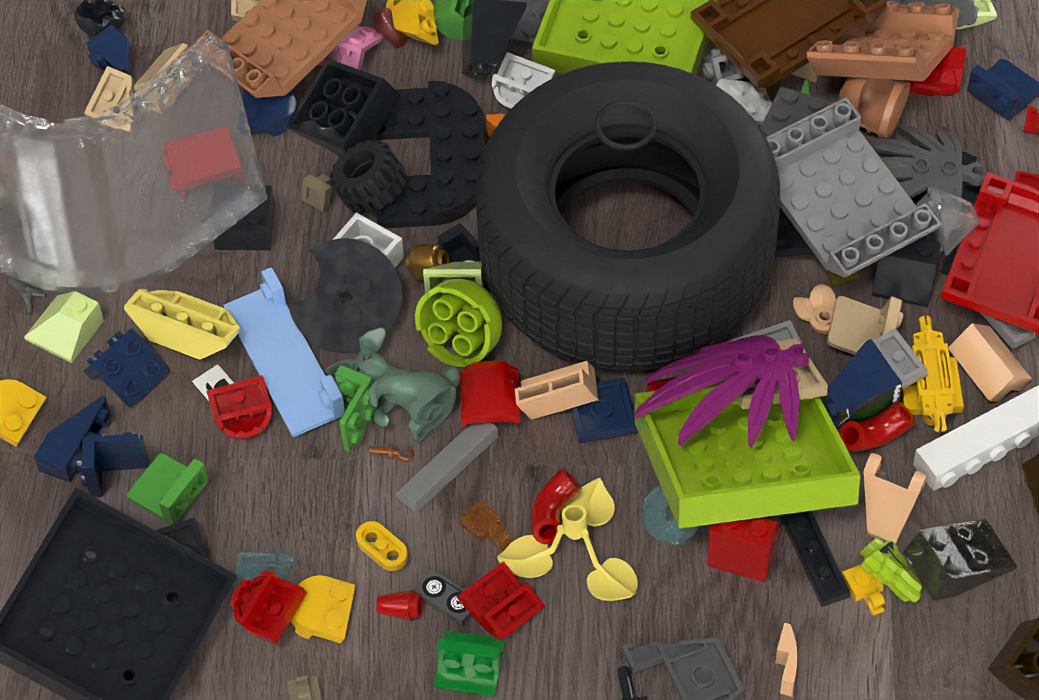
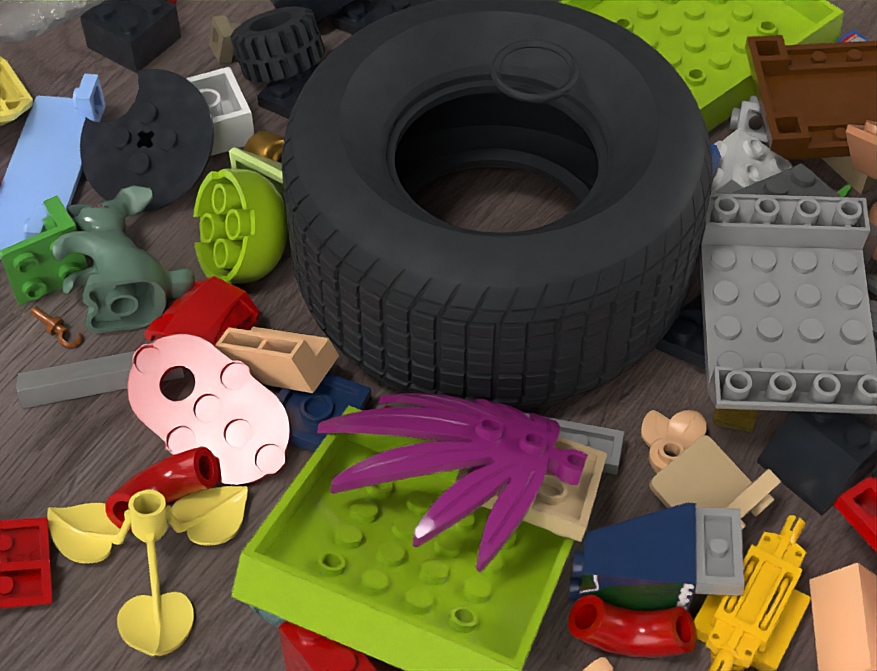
camera: 30 degrees right, 5 degrees down
clear orange plate [459,500,511,551] -> none
none -> piece [127,334,291,486]

